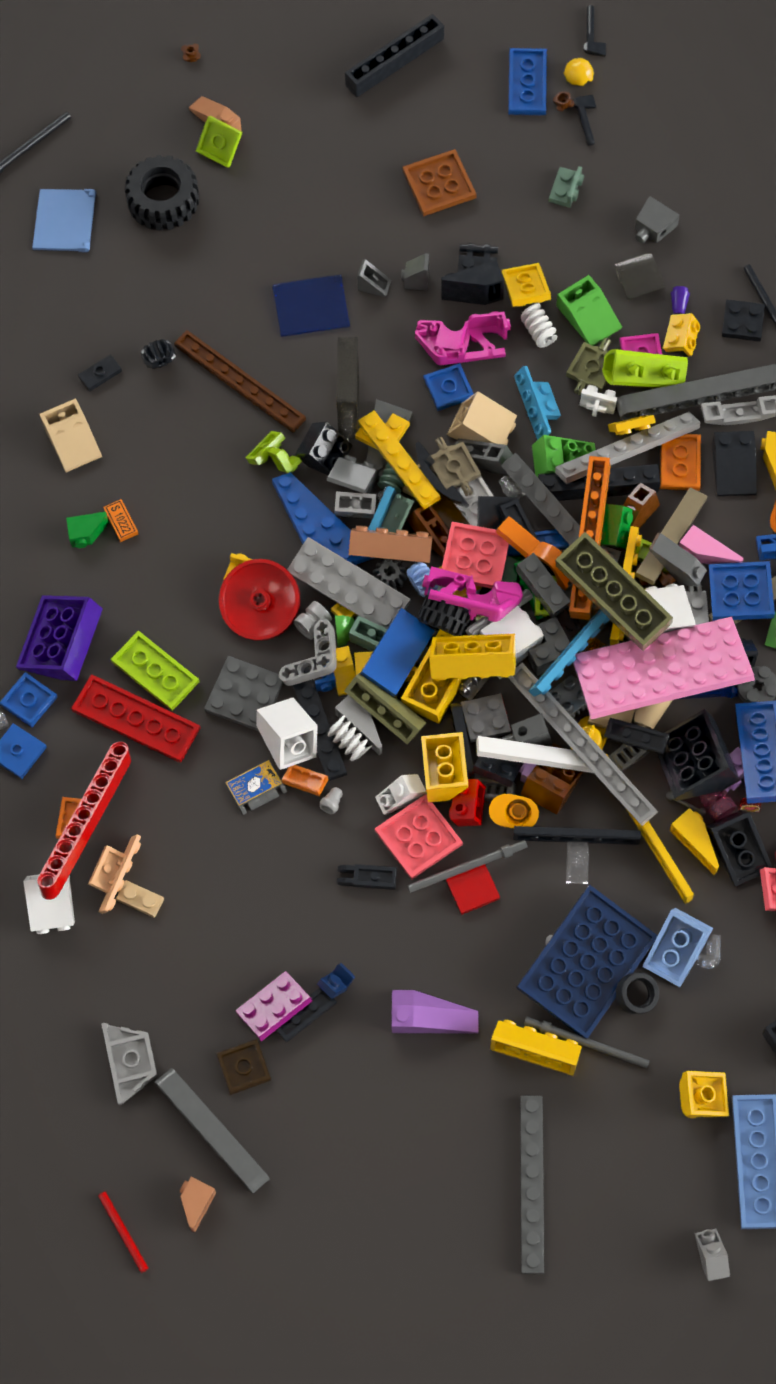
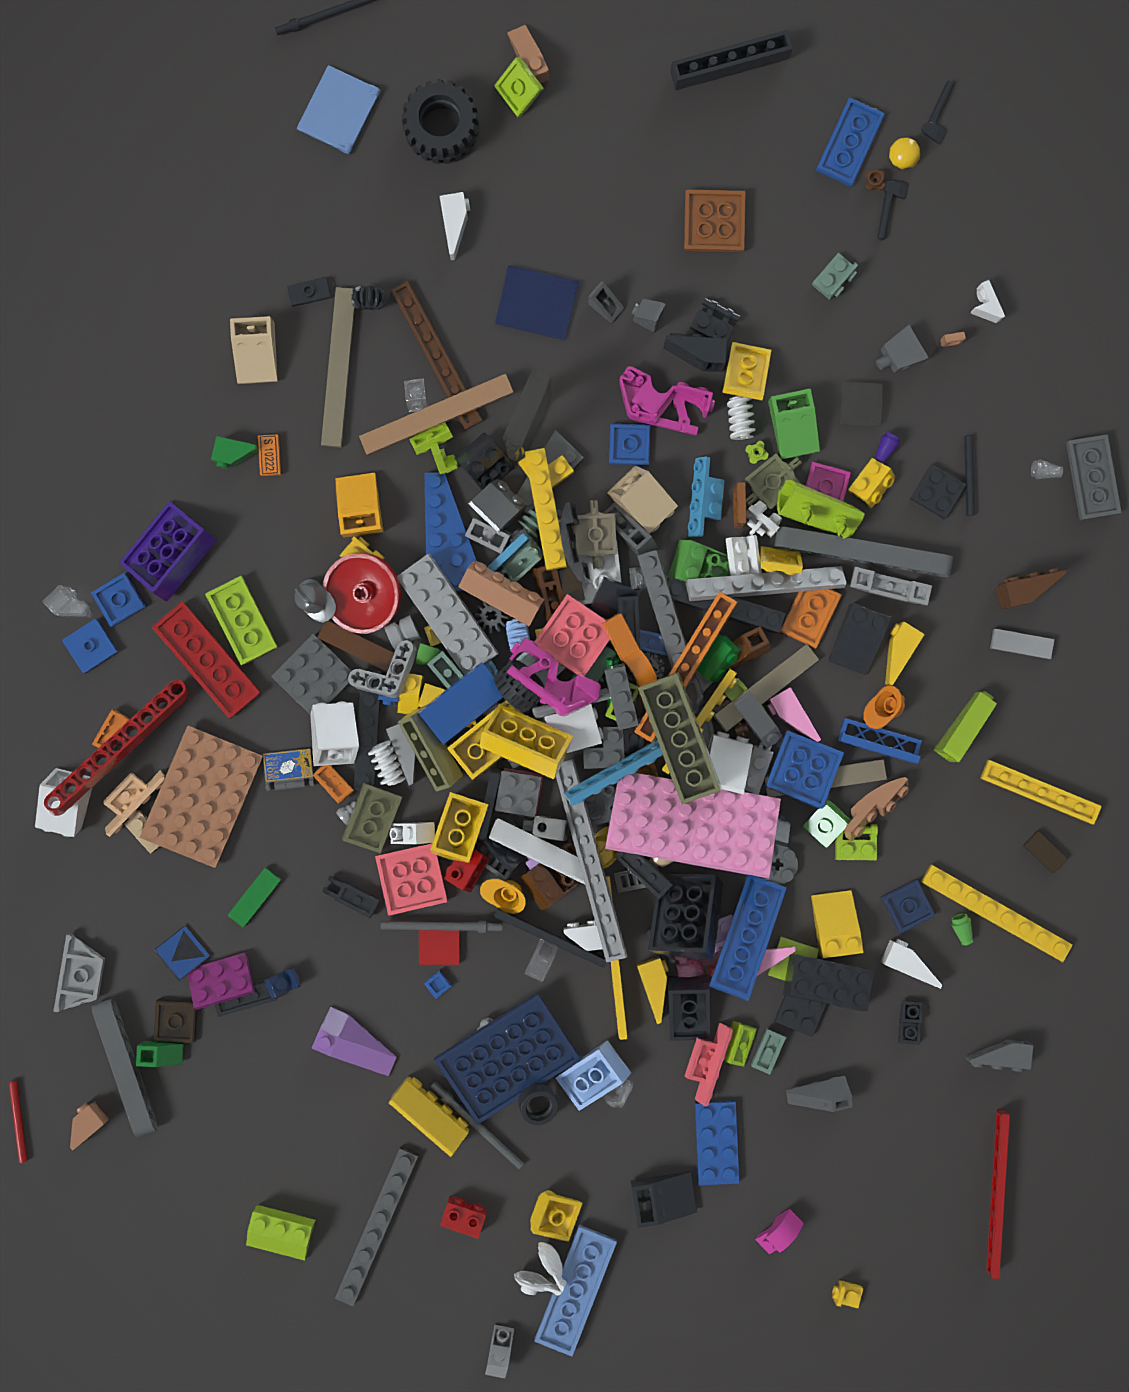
camera: 20 degrees right, 20 degrees up
none -> green slope [136,1041,184,1067]
none -> nougat plate [139,726,263,868]
none -> piece [153,925,211,981]
none -> green tile [228,867,282,928]
none -> lime slope [246,1205,316,1261]
none -> dark grey piece [294,579,336,622]
none -> reddish brown tile [317,621,394,672]
none -> dark tan tile [321,287,355,448]
none -> light orange slope [335,473,384,538]
none -> olive plate [342,783,402,853]
none -> medium nougat tile [359,374,514,455]
none -> clear bracket [404,378,428,412]
none -> blue tile [424,970,452,999]
none -> white slope [440,192,470,261]
none -> red brick [440,1196,487,1239]
none -> white animal [514,1242,567,1295]
none -> white slope [564,920,603,951]
none -> white bracket [726,535,762,576]
none -> dark orange tile [733,482,746,529]
none -> lime plate [745,441,768,464]
none -> nougat tile [940,332,966,347]
none -> white slope [971,280,1005,323]

